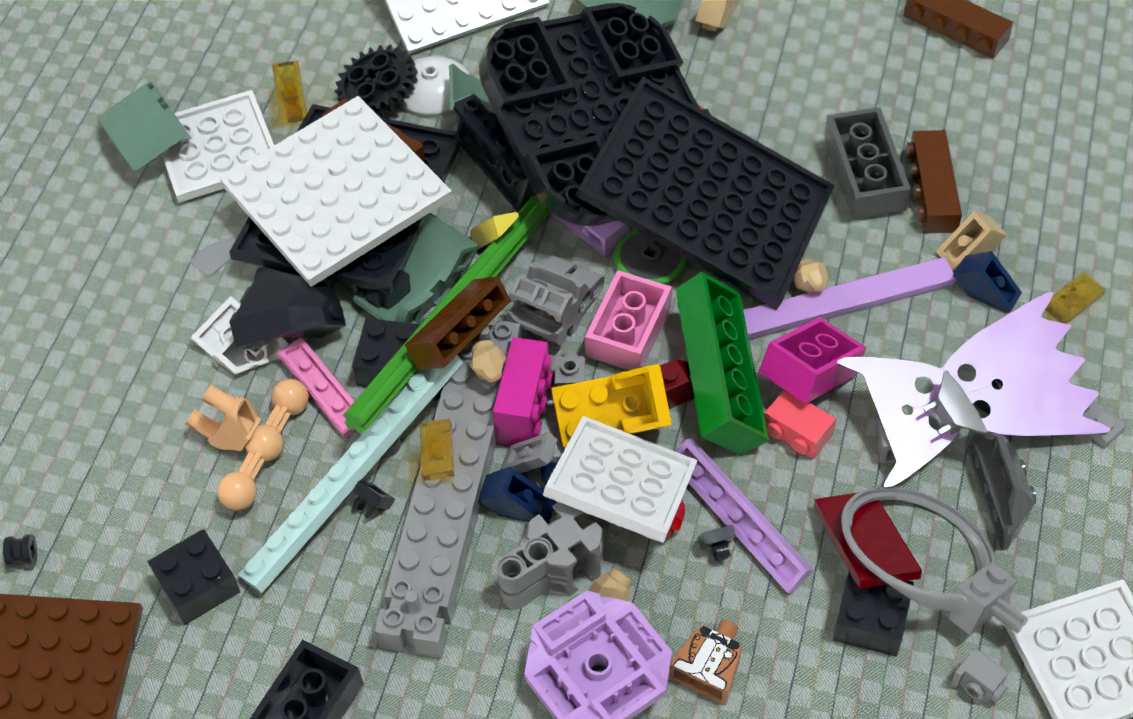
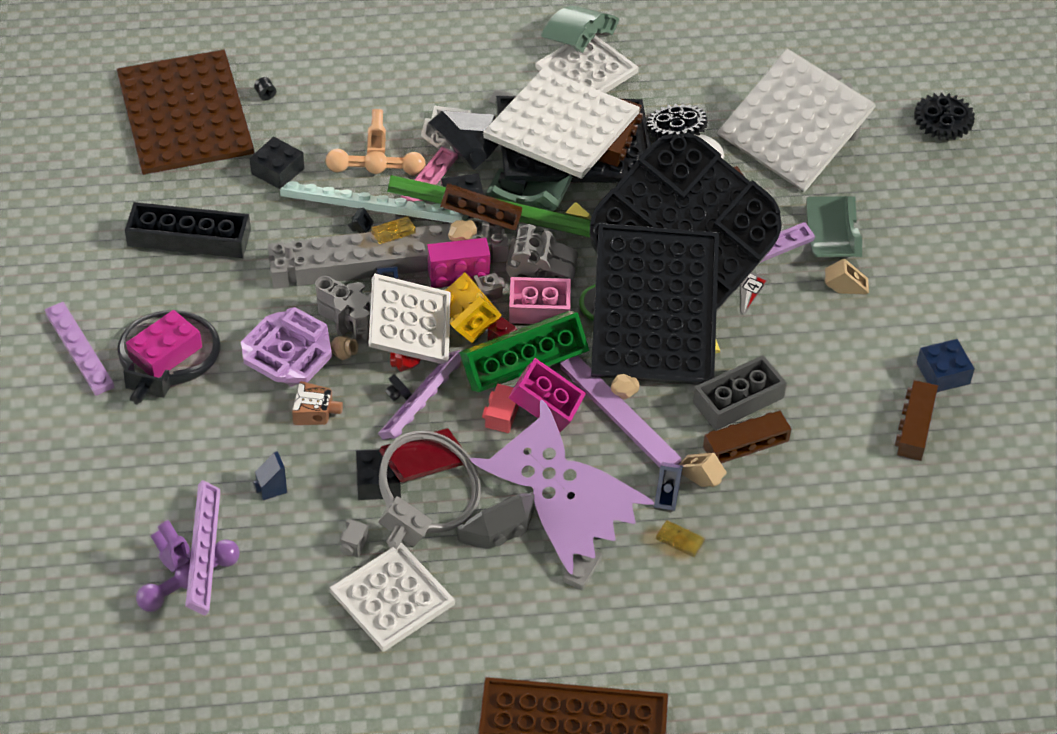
camera: 65 degrees right, 5 degrees down
clear yellow brick [272,60,307,124] -> none
light grey plate [502,432,557,473] -> none
light grey piece [922,369,988,435] -> none

